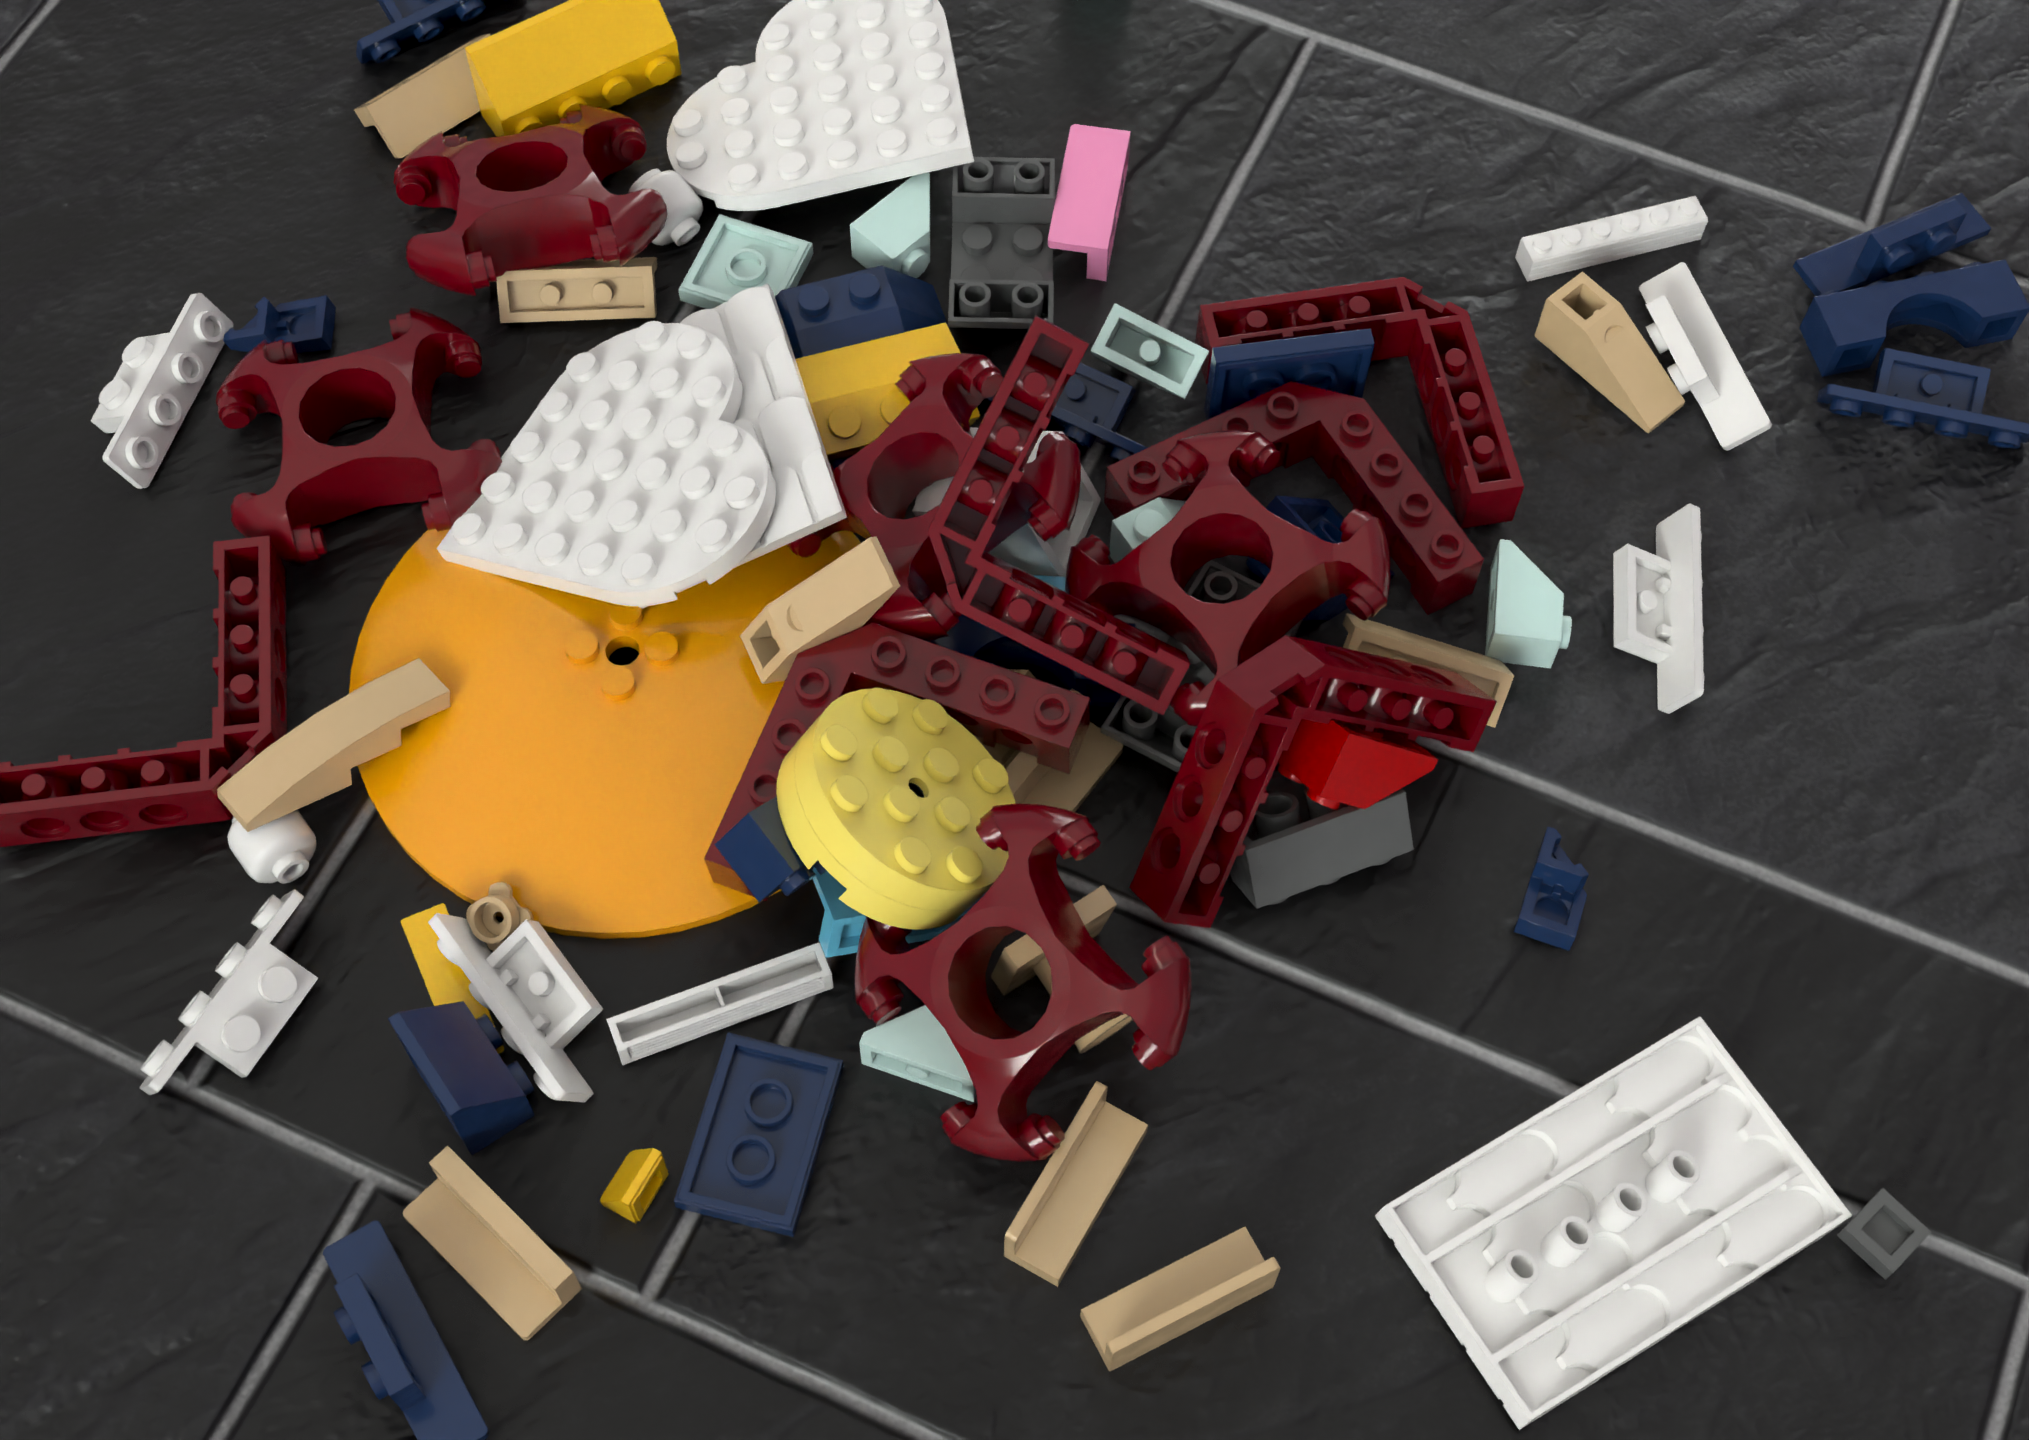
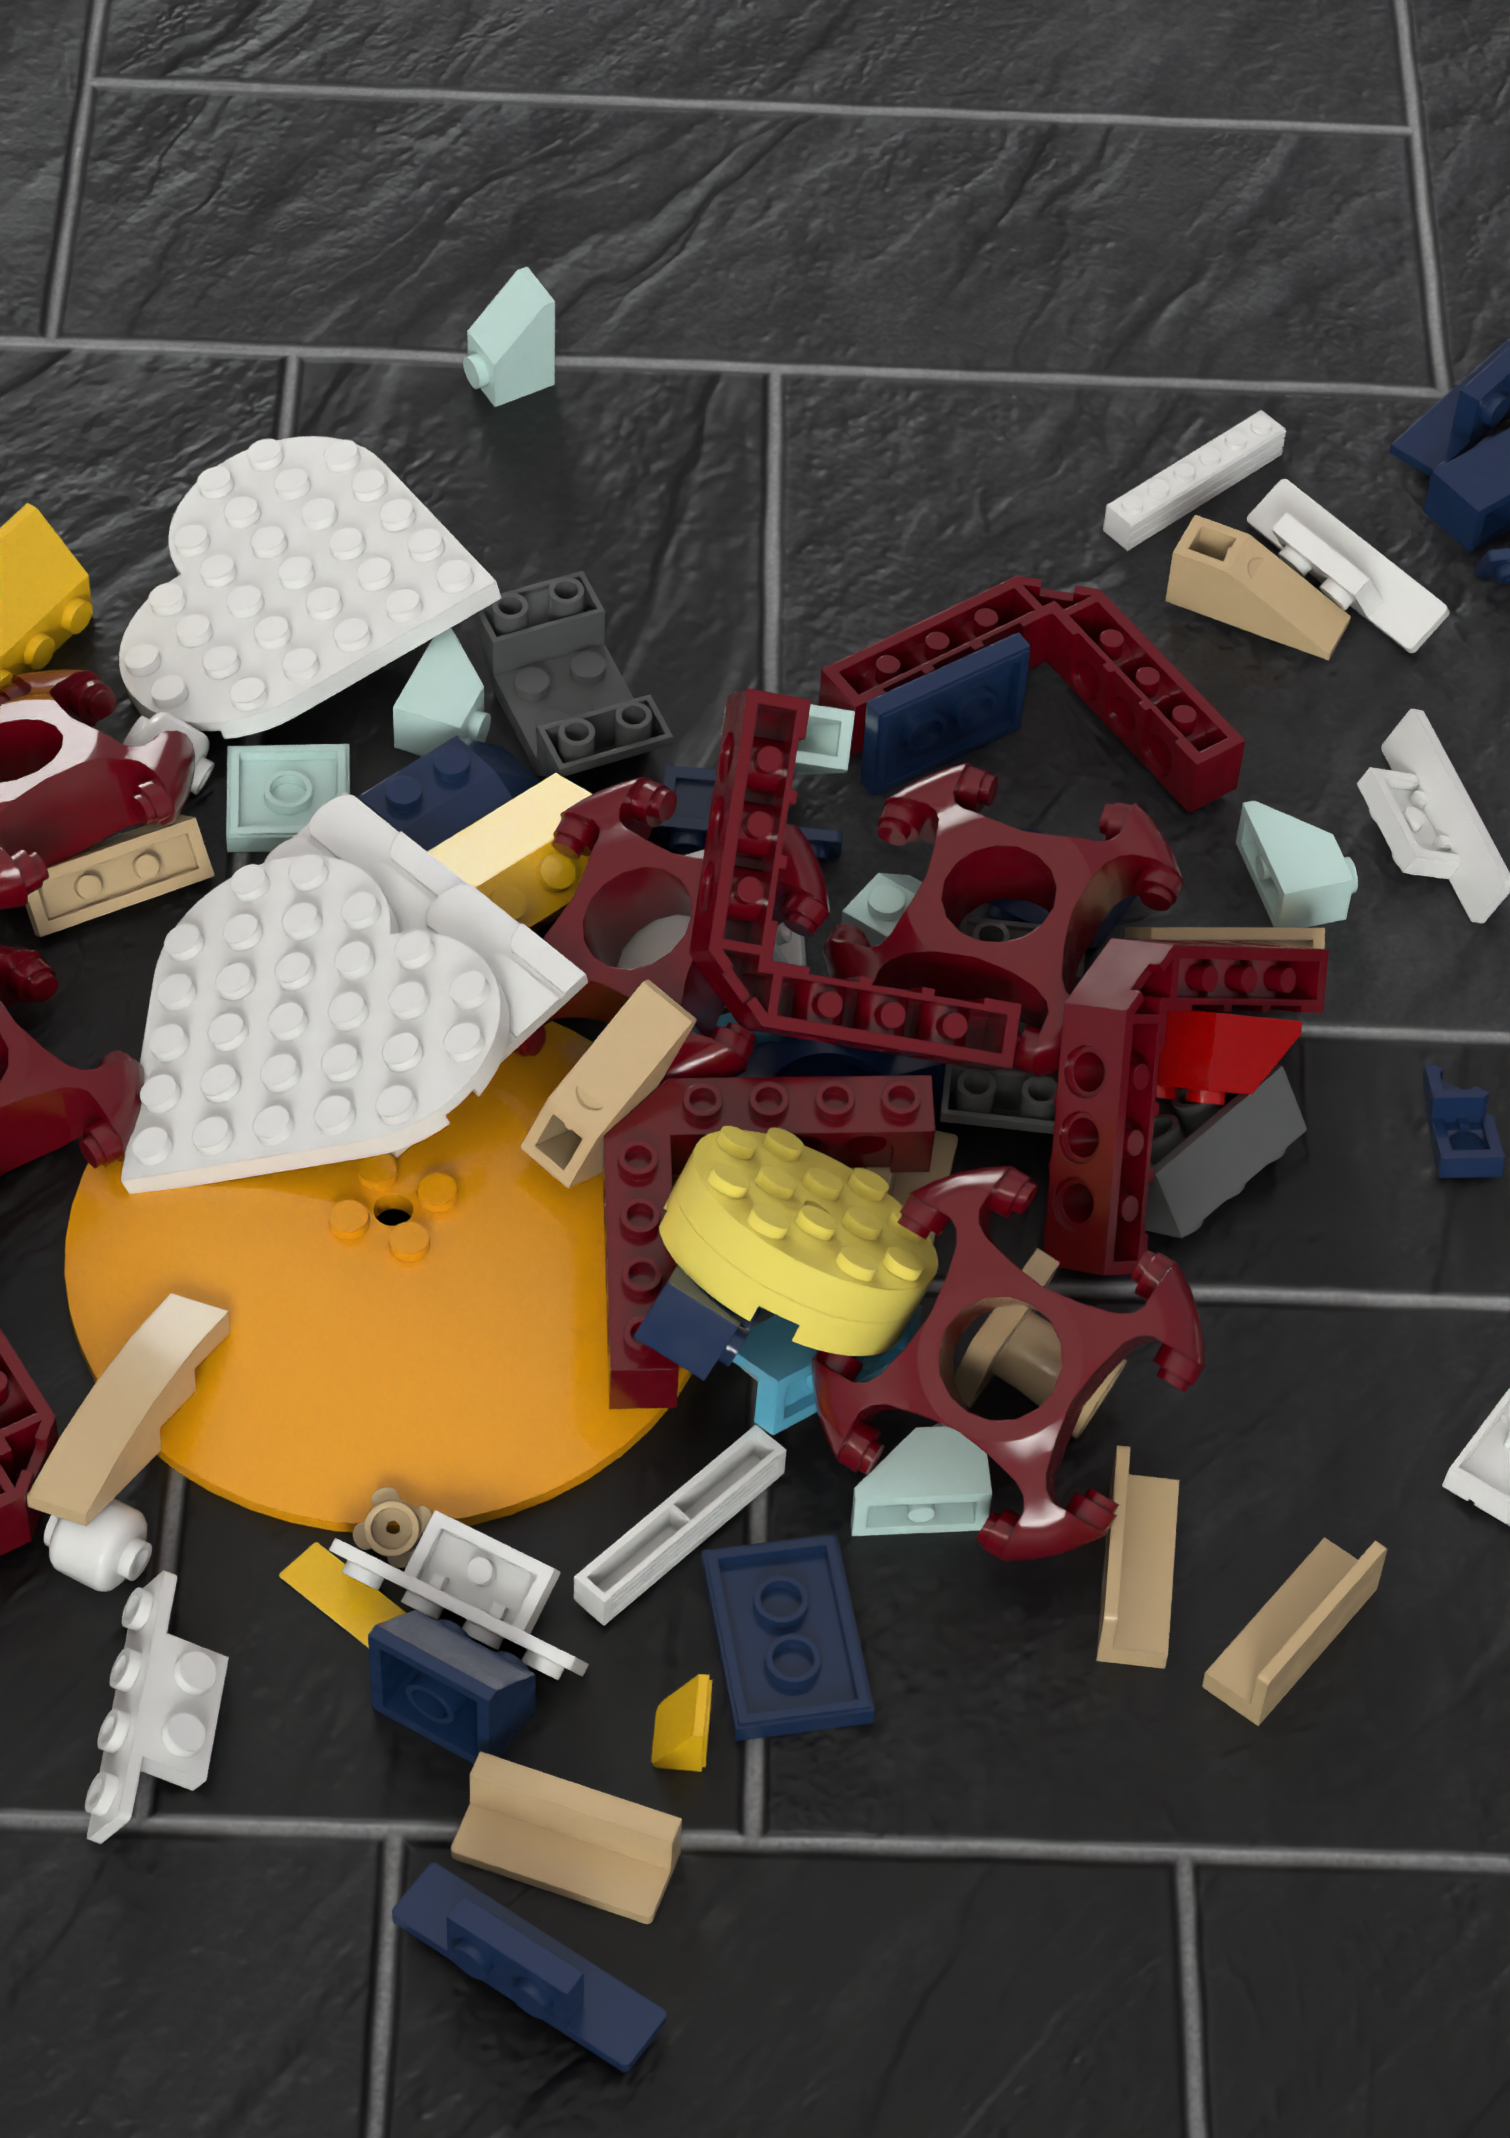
camera: 25 degrees left, 10 degrees down
bright pink panel [1048,124,1131,281] -> none
dark red brick [1104,381,1484,615] -> none

